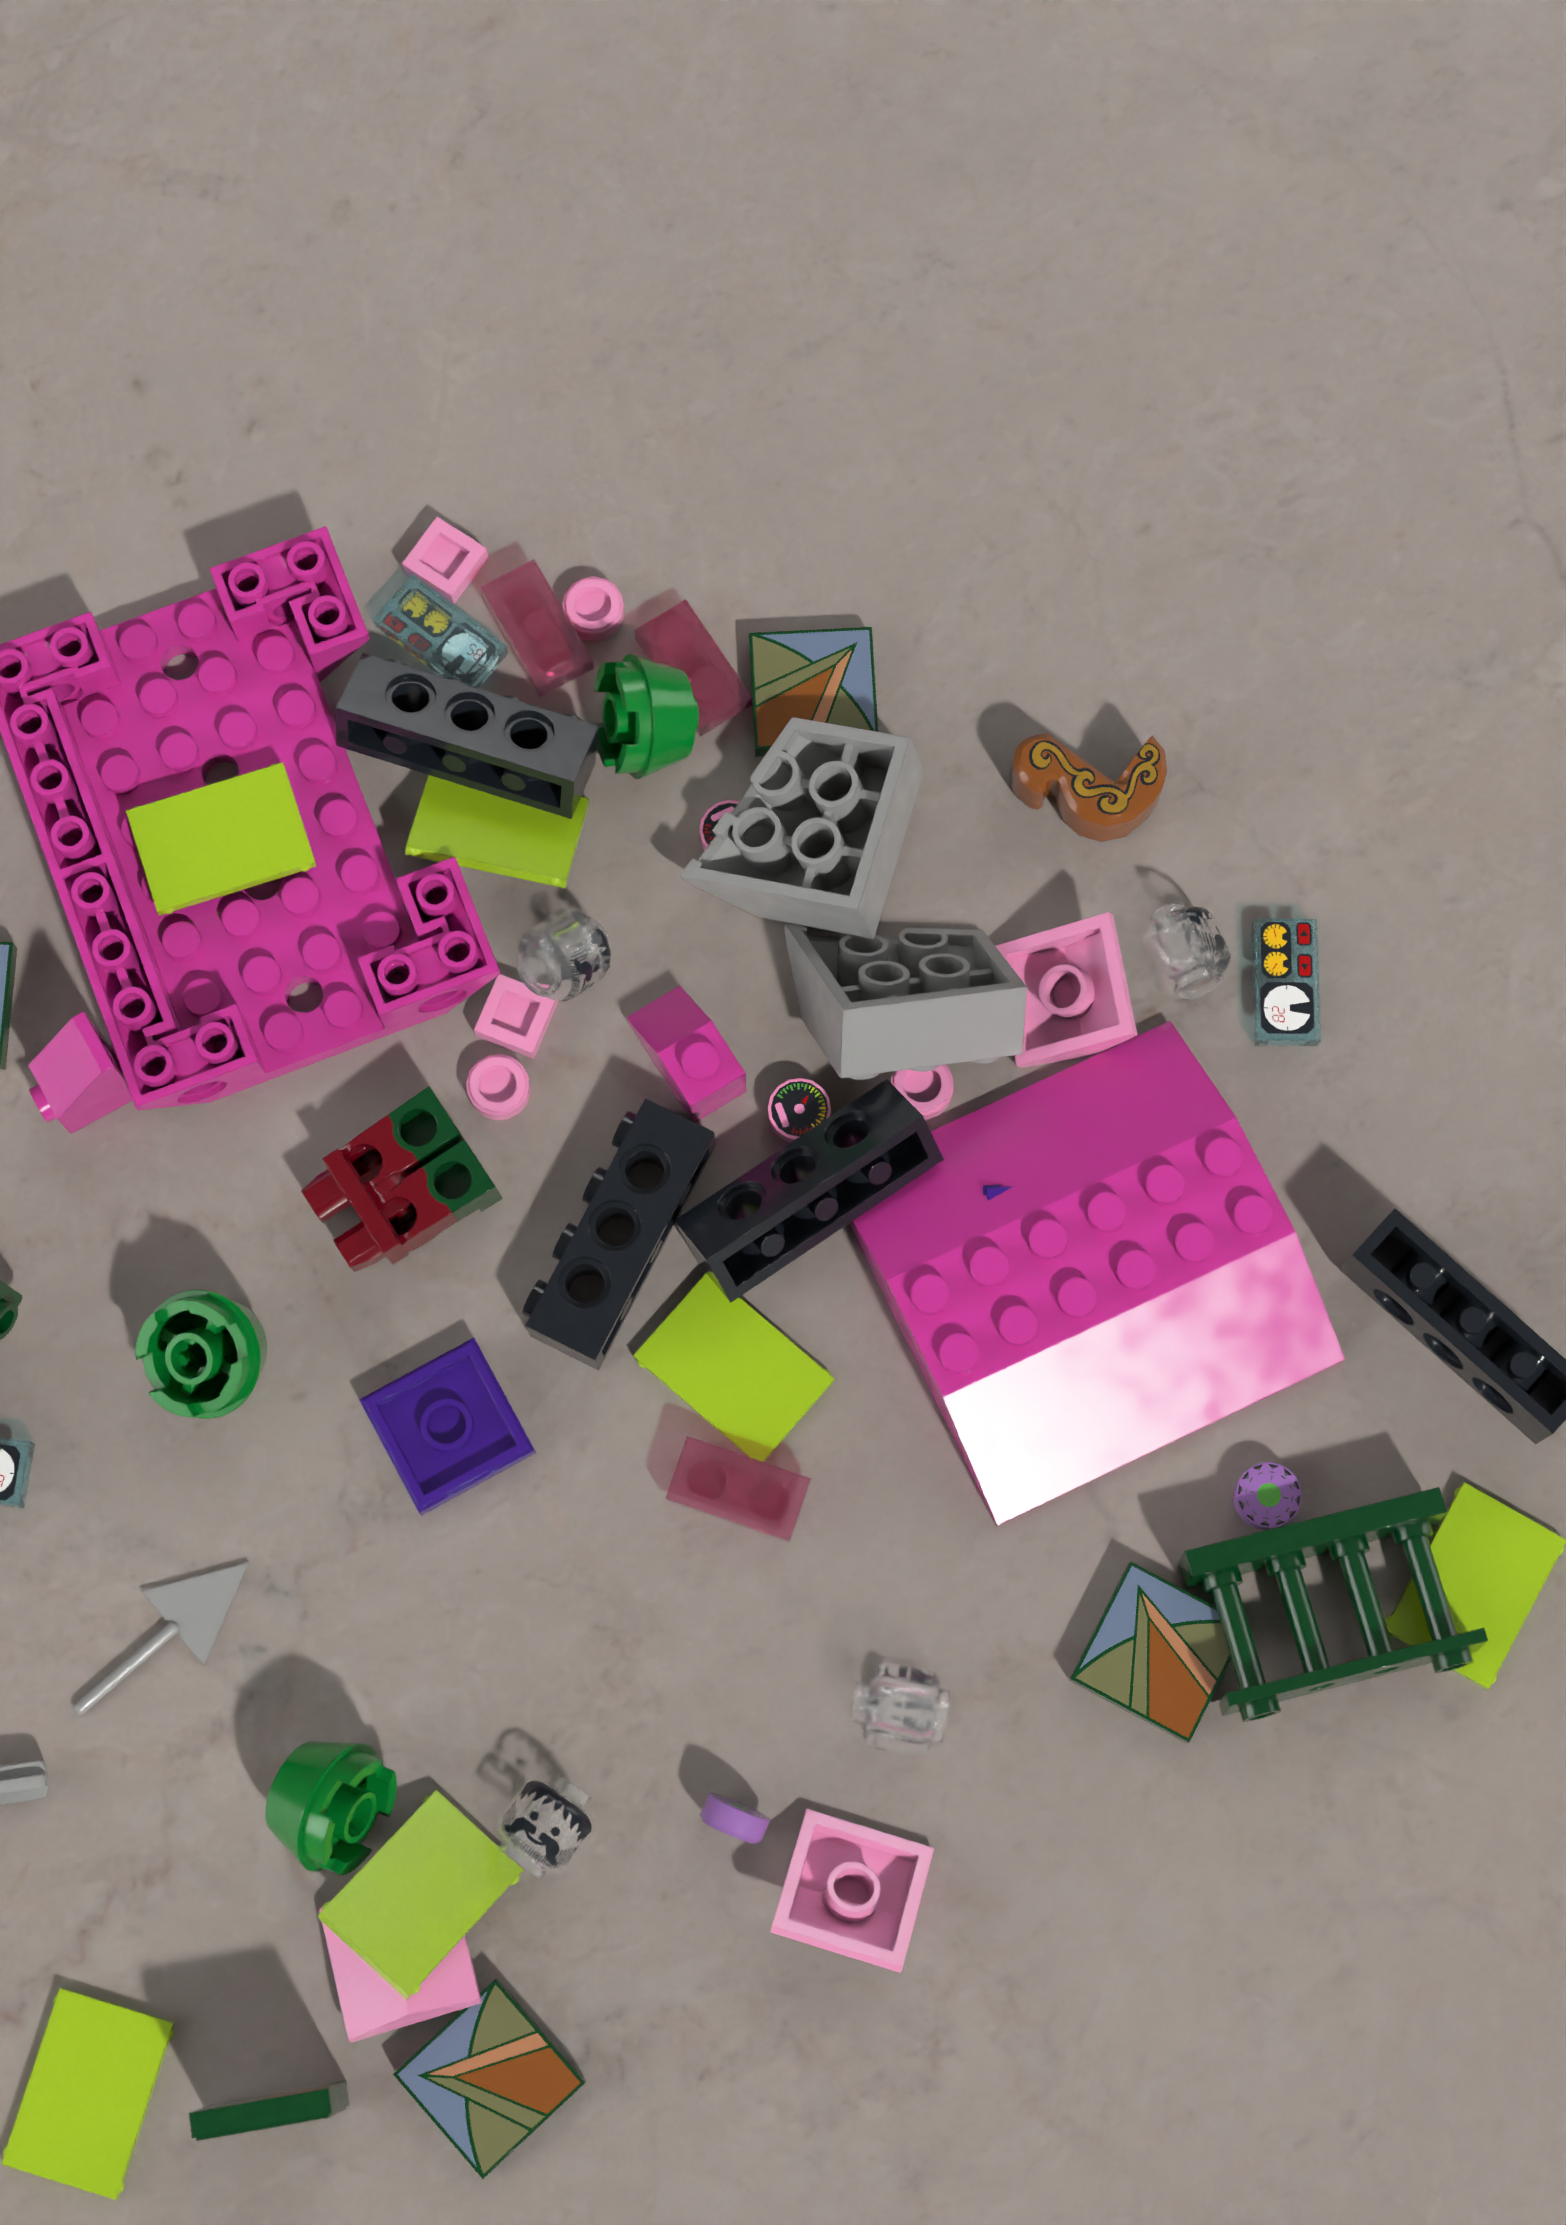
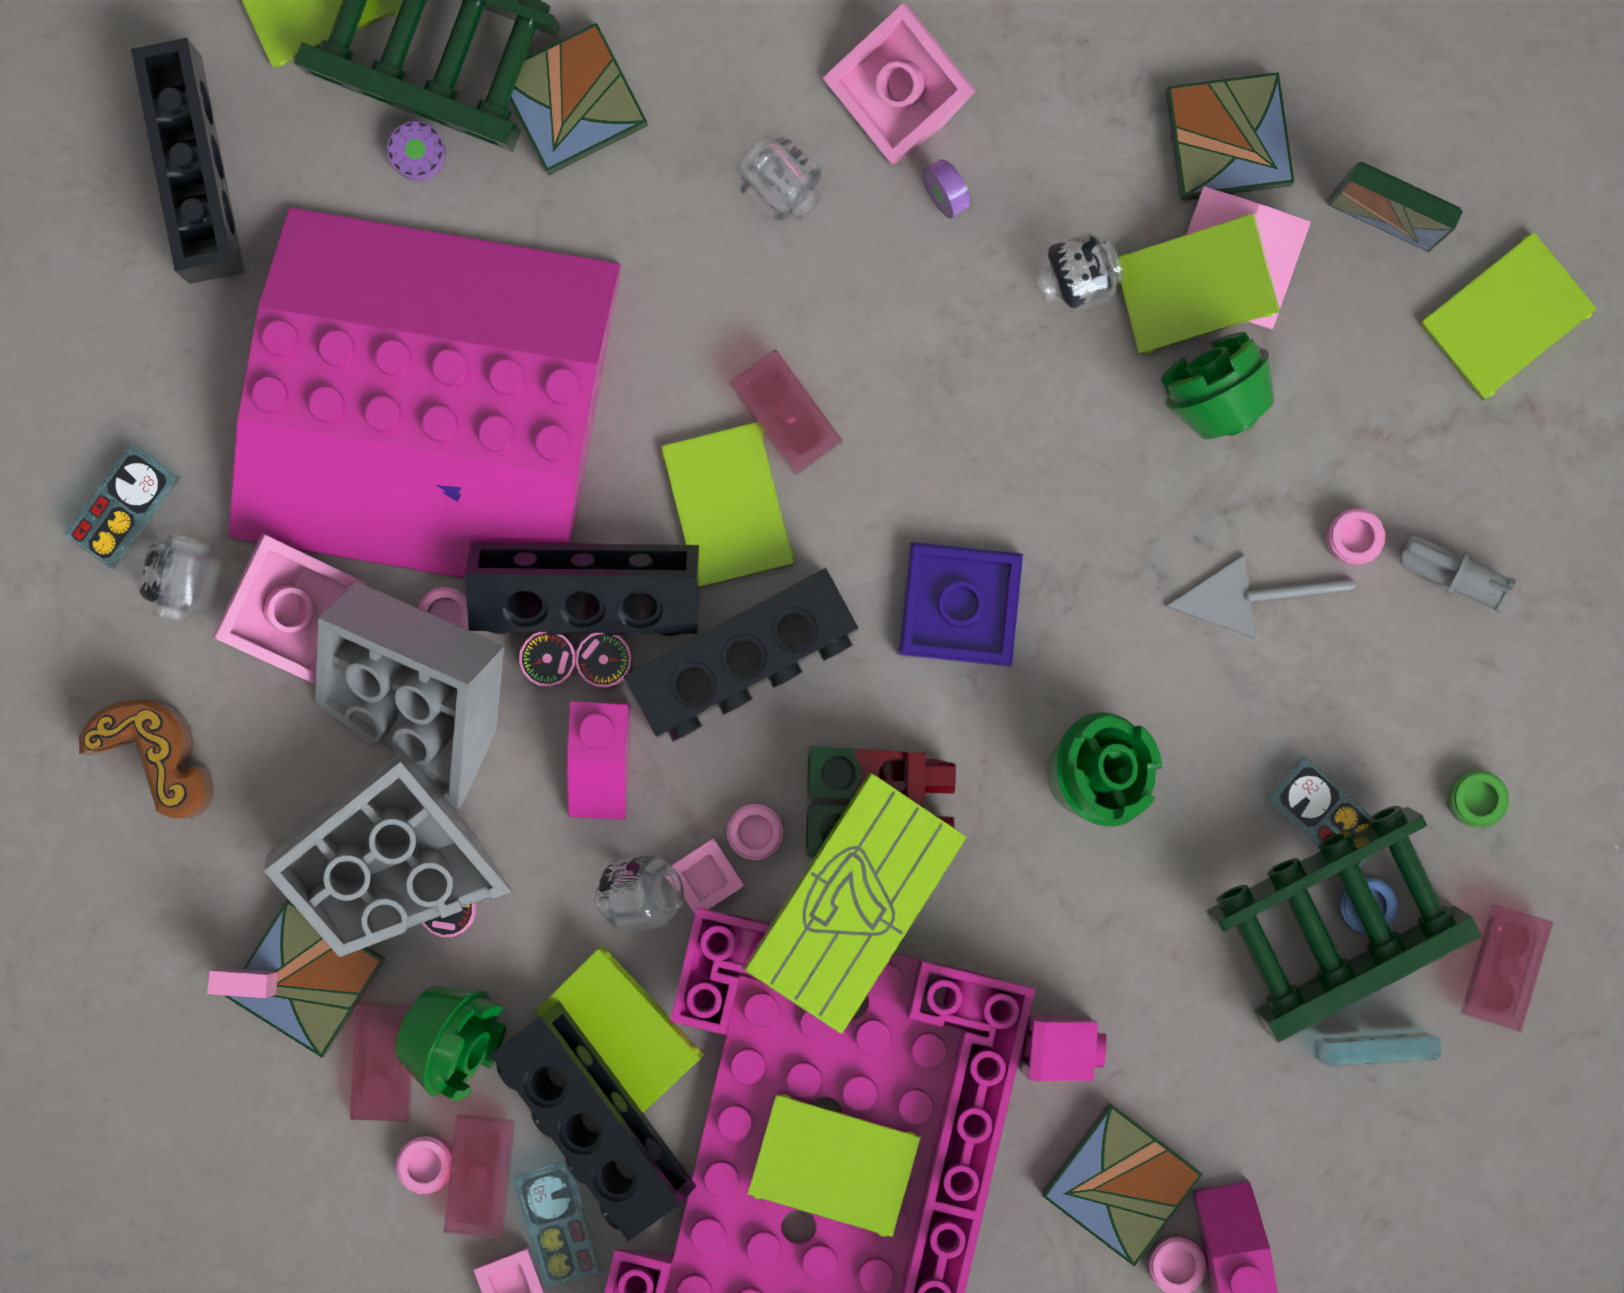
camera: 150 degrees left, 10 degrees up
none -> bright pink tile [207,968,278,998]
none -> black tile [575,633,633,688]
none -> lime tile [742,773,967,1034]
none -> bright pink tile [1326,508,1385,566]

